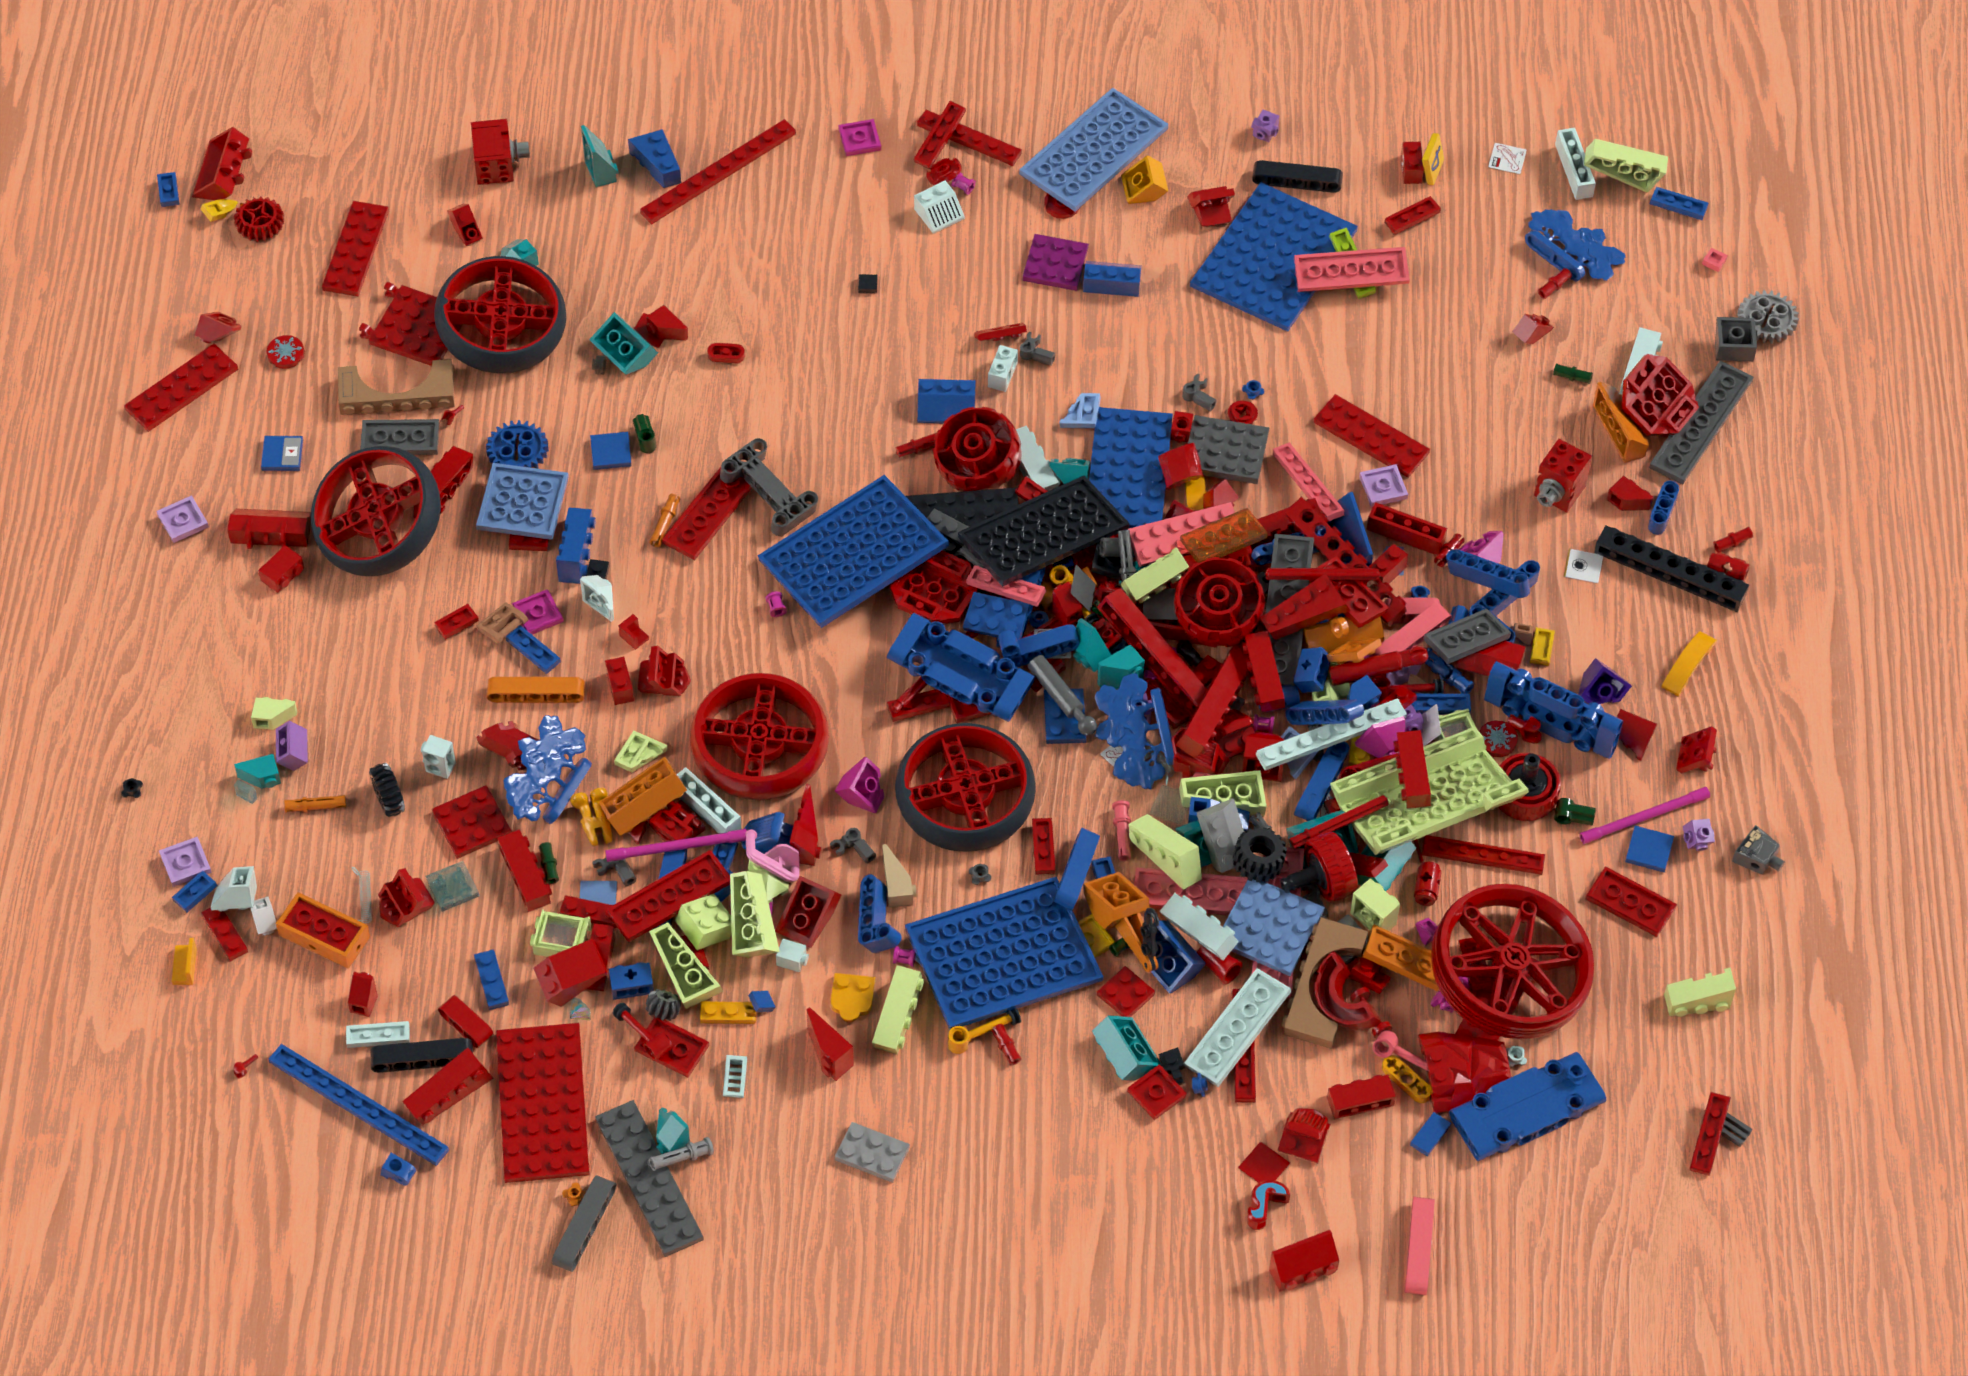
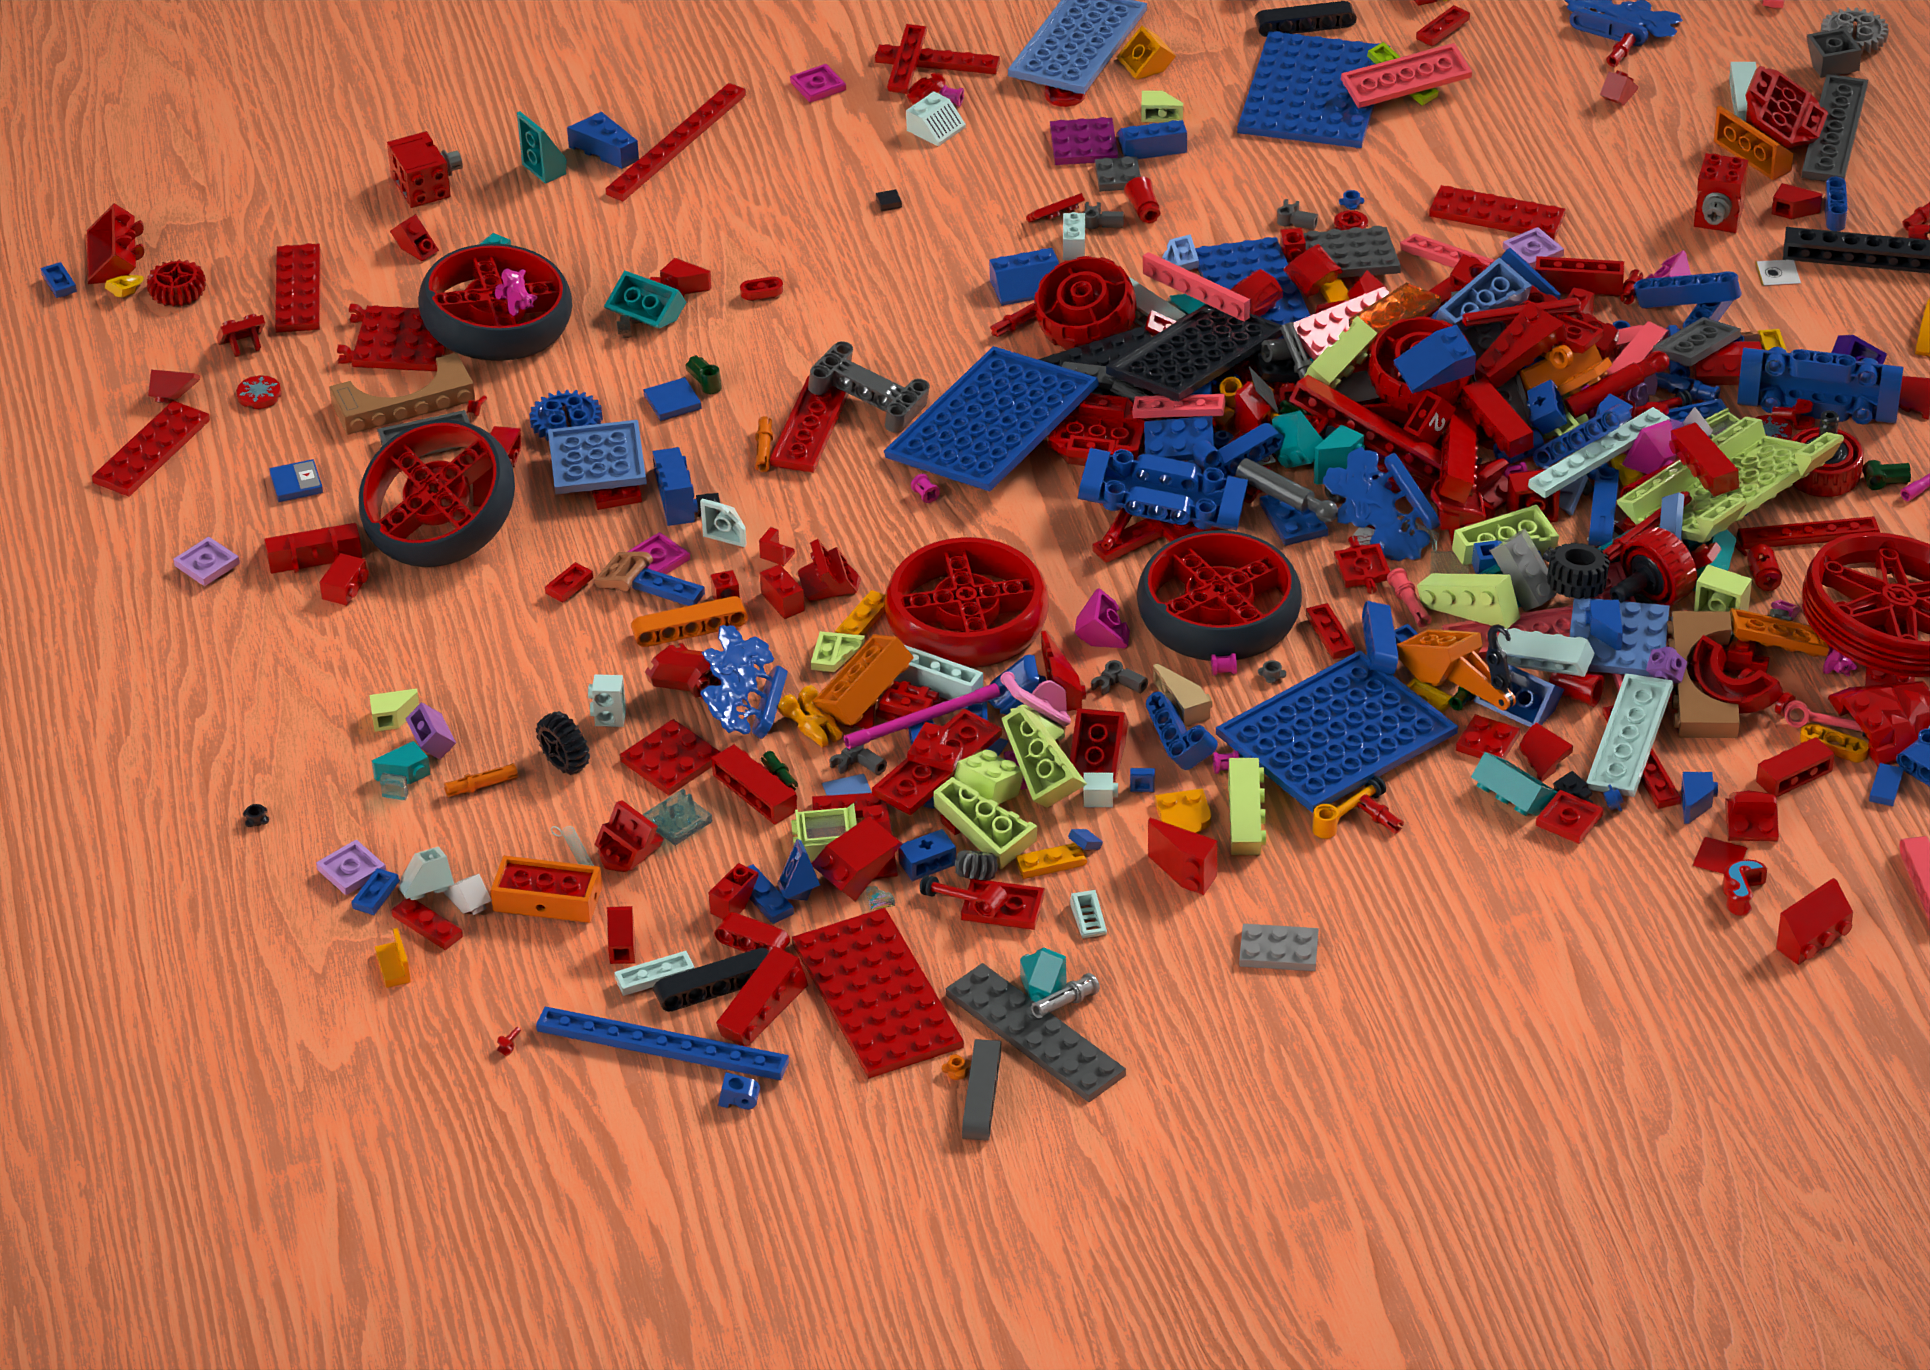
camera: 15 degrees left, 15 degrees down
red piece [1187,186,1235,227] -> none
dark green pin [1553,363,1593,384] -> none
none -> red plate [216,314,265,357]
none -> dark pink animal [495,269,537,316]
none -> red slope [708,863,759,920]
none -> red brick [710,570,740,600]
none -> blue slope [777,839,820,901]
none -> light orange plate [835,590,885,636]
none -> red plate [907,722,962,772]
none -> dark grey plate [1095,156,1141,192]
none -> red plant [1124,177,1161,224]
none -> blue tile [1130,768,1155,792]
none -> yellowish green slope [1141,90,1183,122]
none -> coral plate [1143,252,1250,321]
none -> dark pink bush [1211,653,1237,676]
none -> red slope [1230,269,1283,317]
none -> red plate [1334,536,1390,594]
none -> blue slope [1394,325,1476,394]
none -> red brick [1403,390,1456,447]
none -> medium blue wedge [1436,258,1532,332]
none -> red slope [1519,722,1573,782]
none -> blue slope [1585,600,1623,650]
none -> medium lavender brick [1646,647,1687,684]
none -> medium blue tile [1660,492,1684,540]
none -> blue slope [1681,772,1718,824]
none -> dark grey plate [1767,609,1792,621]

